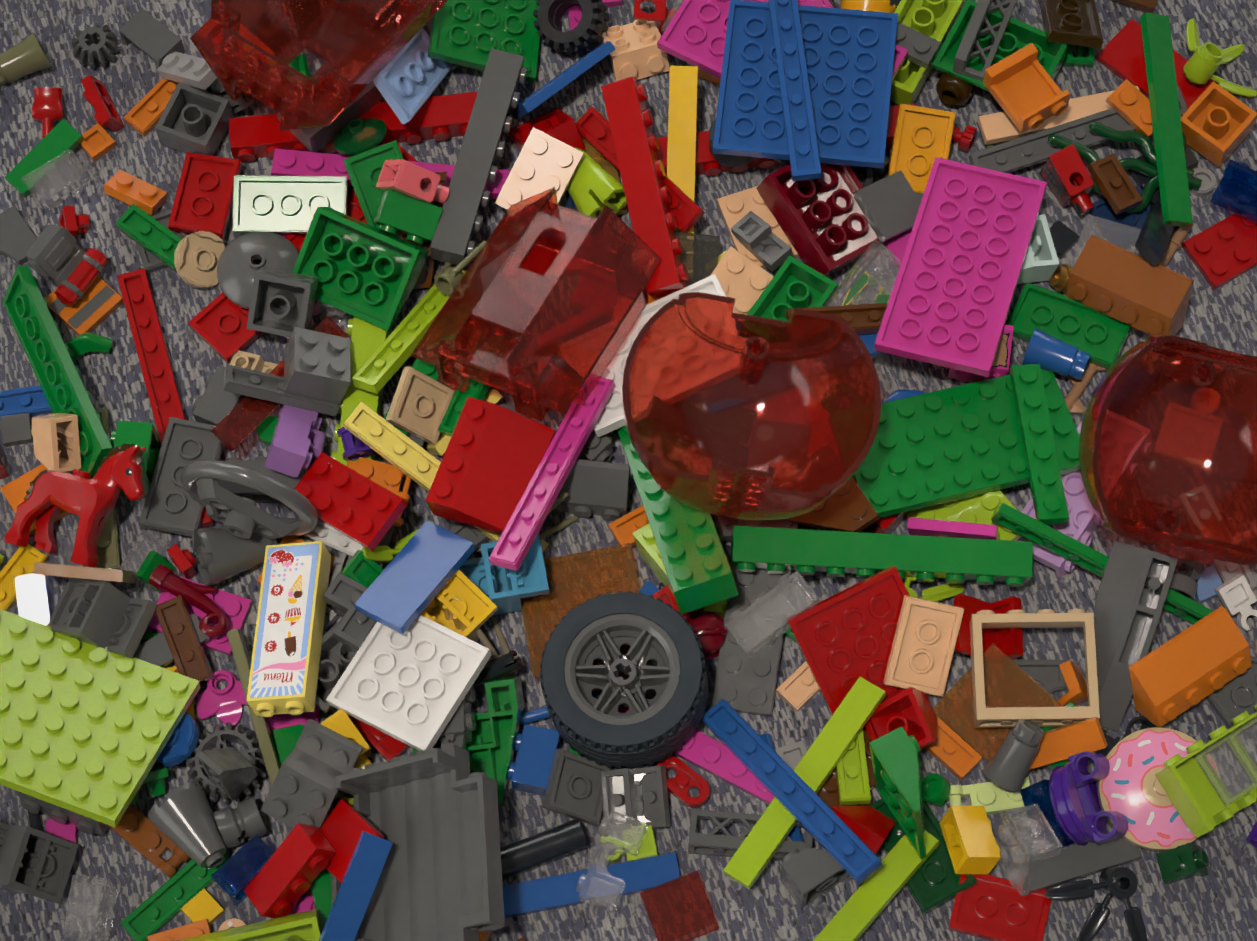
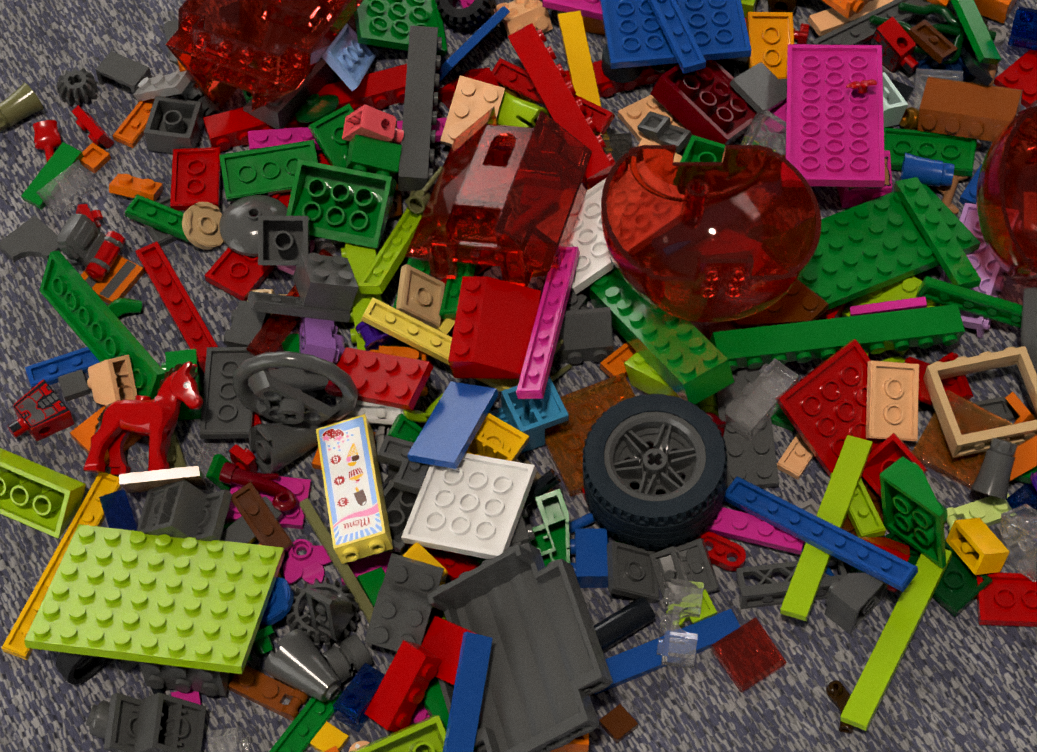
camera: 15 degrees left, 10 degrees down
orange plate [924,717,983,781] -> none
none -> red plant [846,79,877,94]

